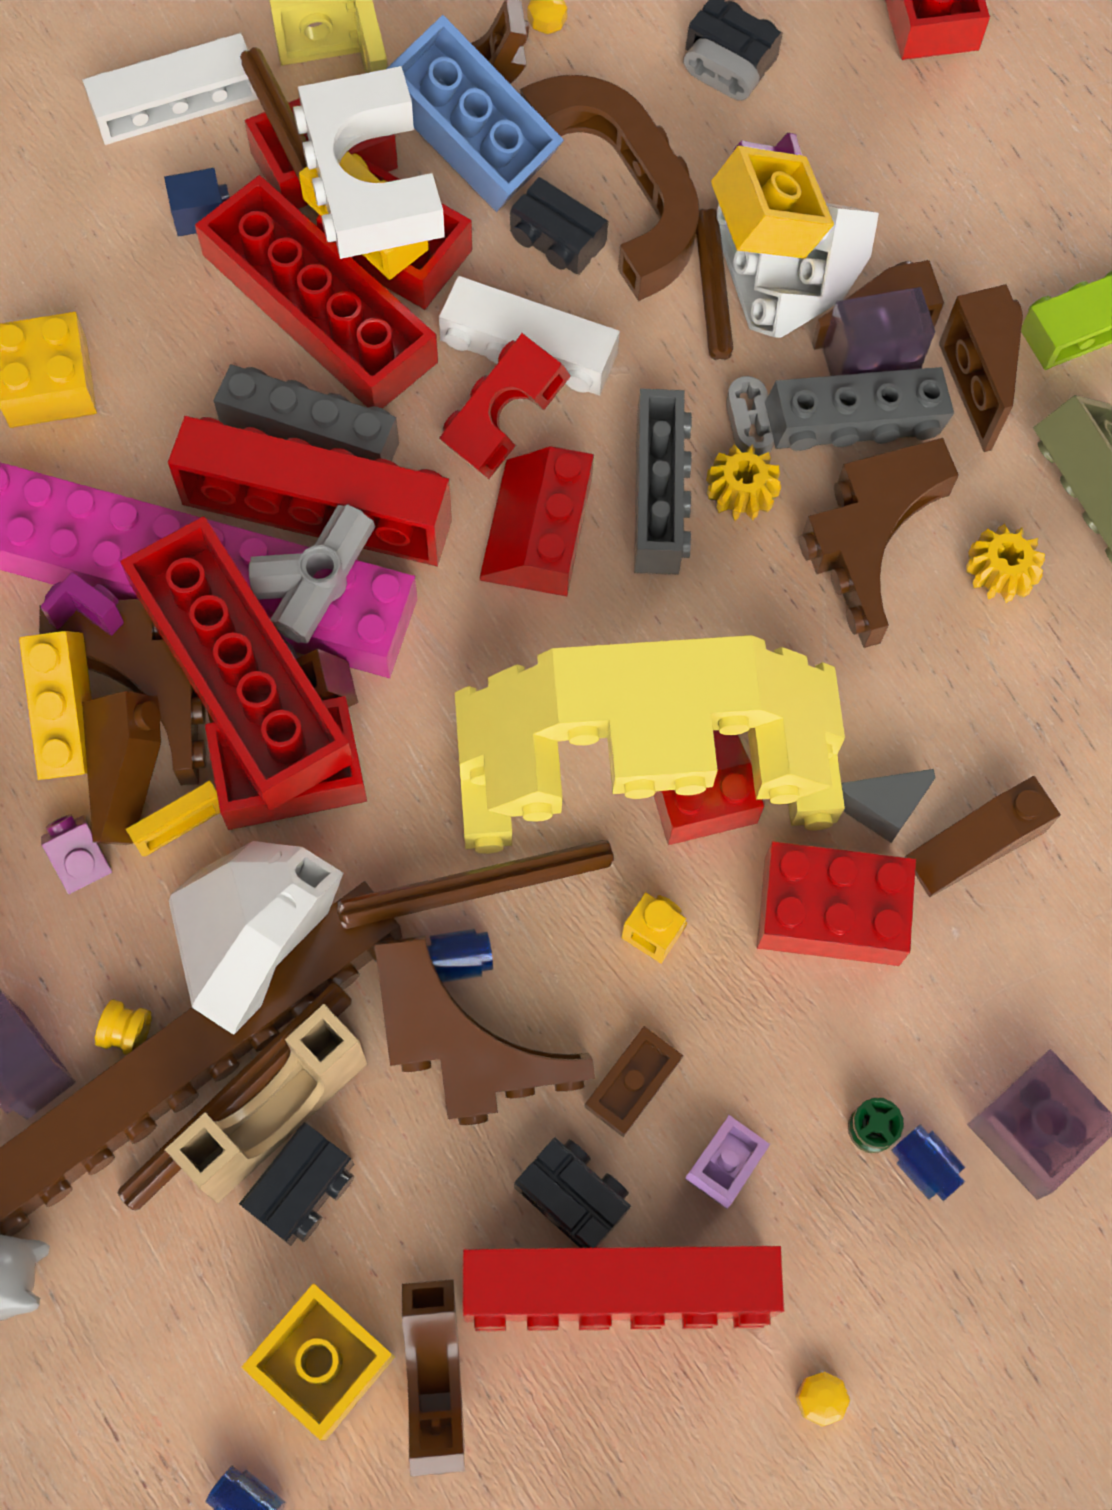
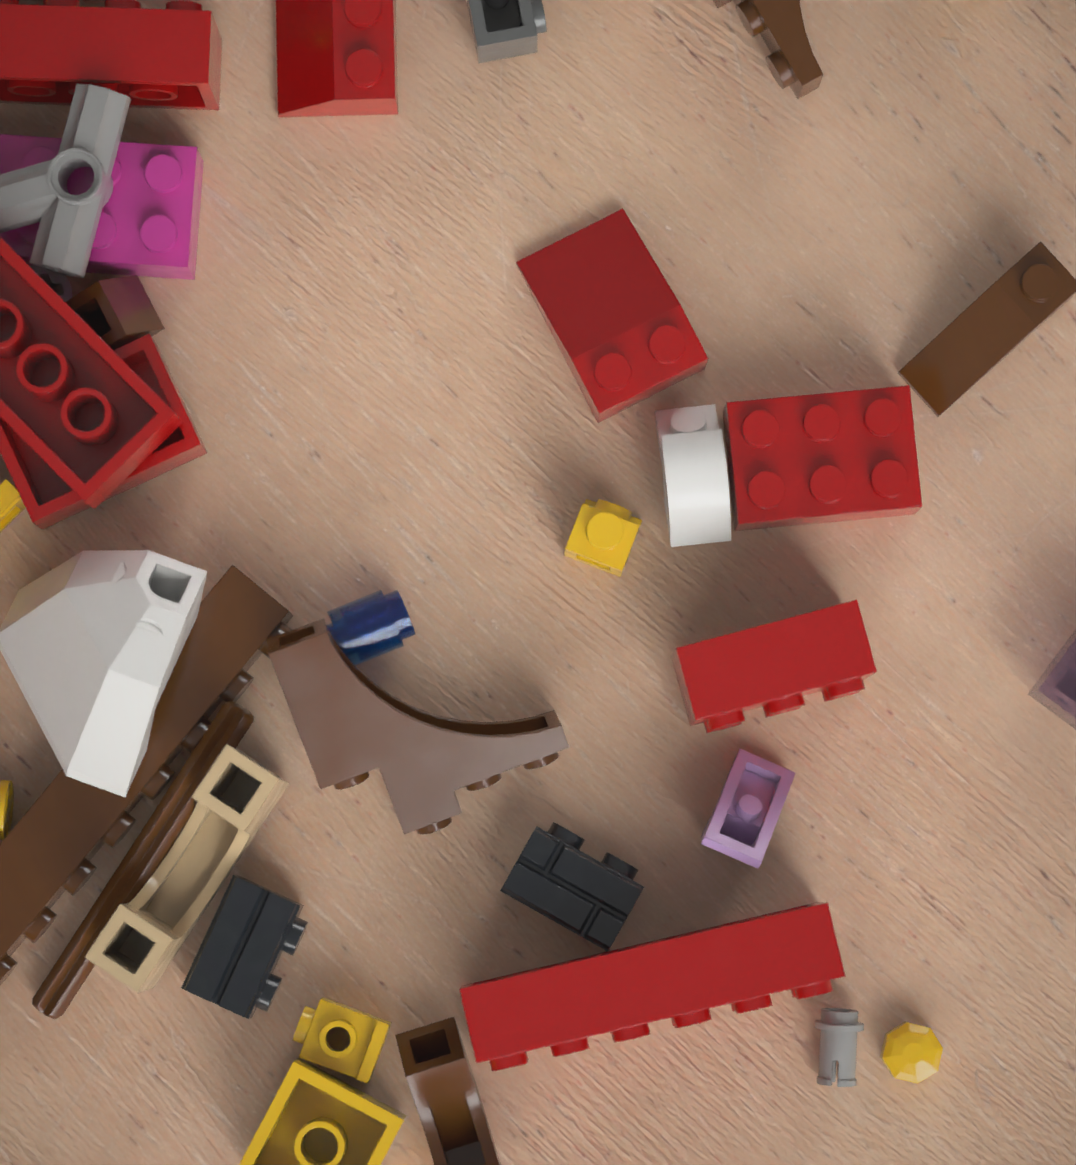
camera: 10 degrees left, 15 degrees up
reddish brown axle [337,840,614,929] -> none
light yellow brick [455,635,845,854] -> none
reddish brown plate [584,1026,684,1137] -> none
dark grey slope [841,769,936,843] -> none
dark green wheel [848,1098,904,1153] -> none
clear blue brick [891,1124,966,1201] -> none
none -> yellow brick [293,997,392,1084]
none -> white brick [655,404,732,547]
none -> red brick [671,600,877,734]
none -> light grey pin [815,1008,864,1087]

